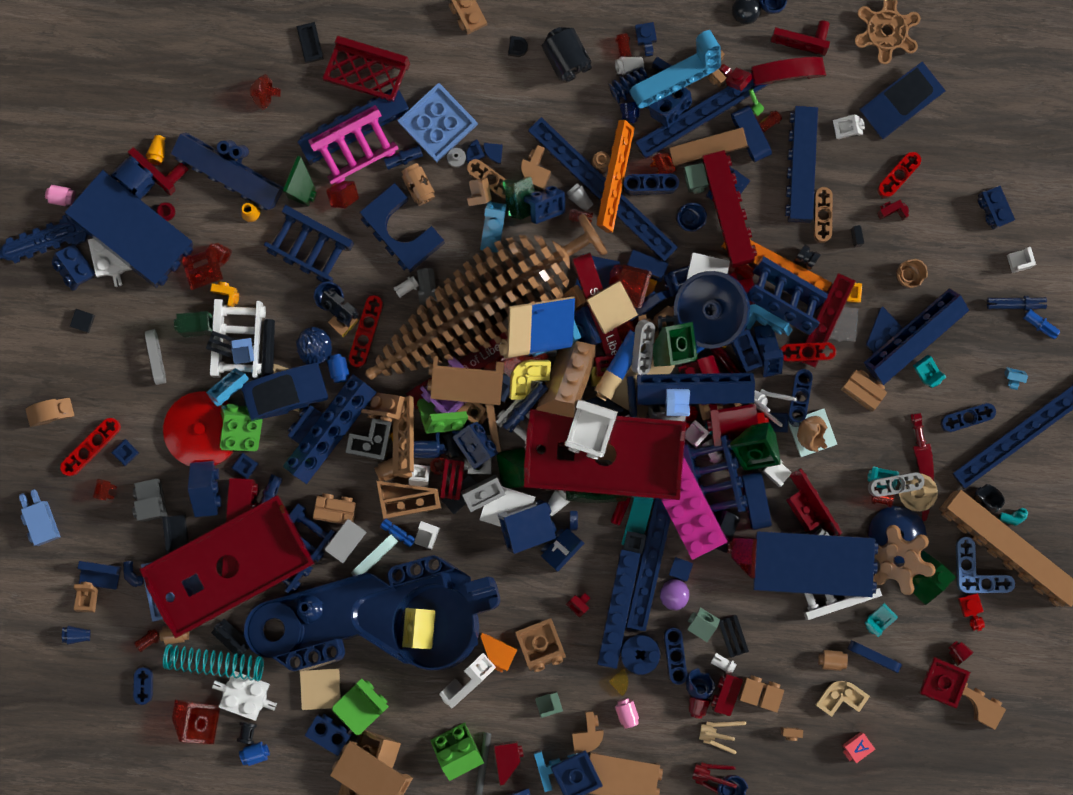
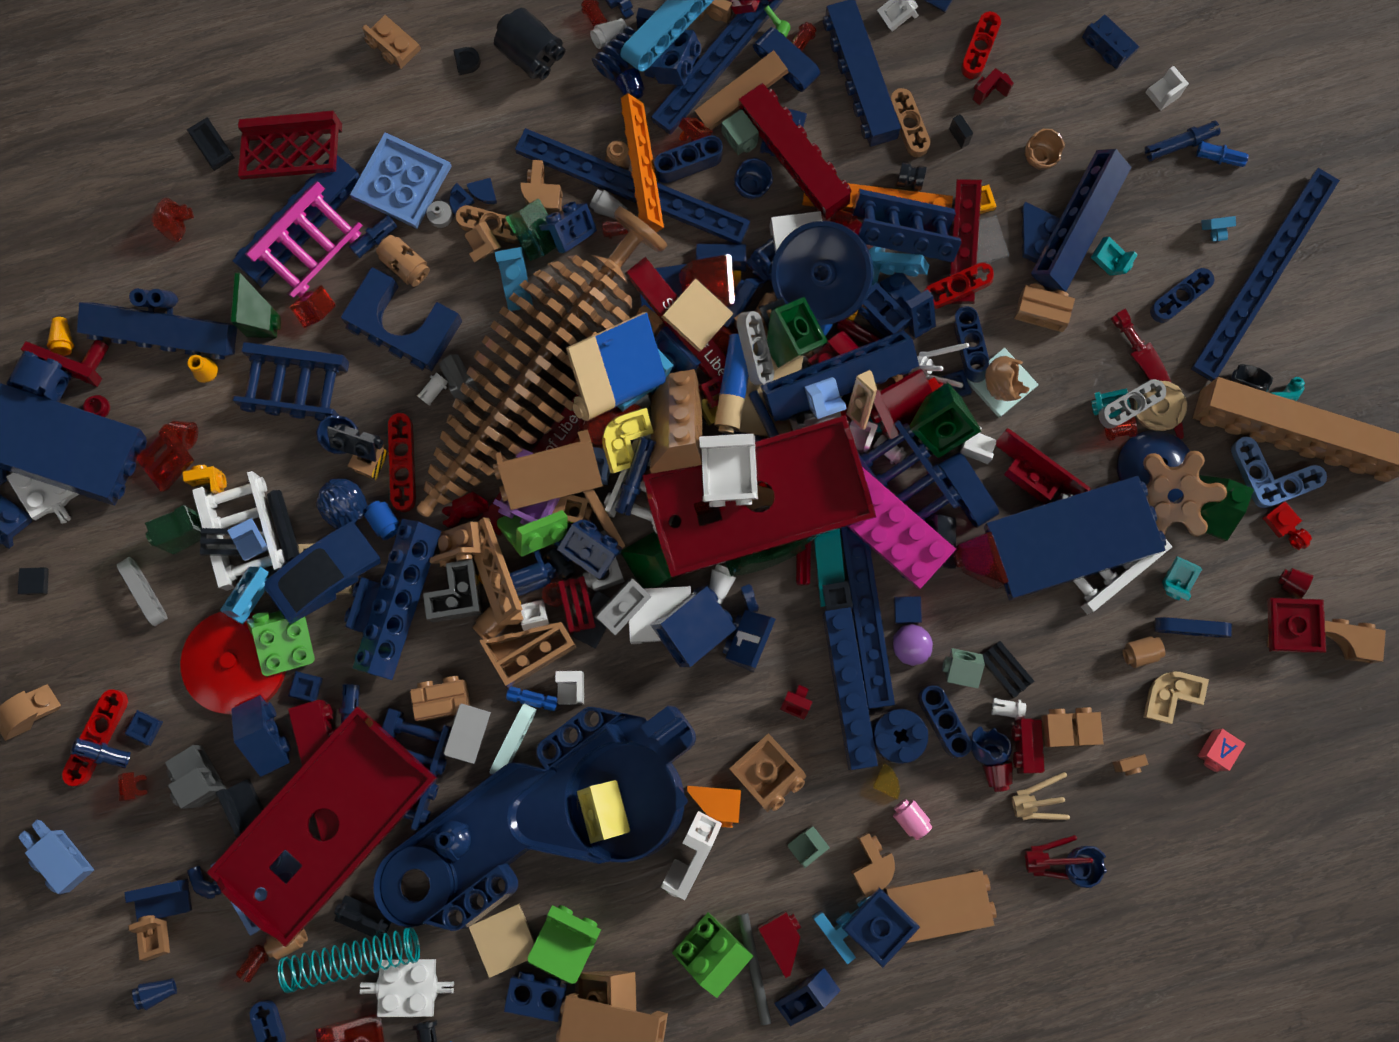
camera: 20 degrees left, 5 degrees down
none -> dark blue pin [70,738,131,769]
none -> dark red plate [441,492,489,528]
none -> tan slope [846,370,877,430]

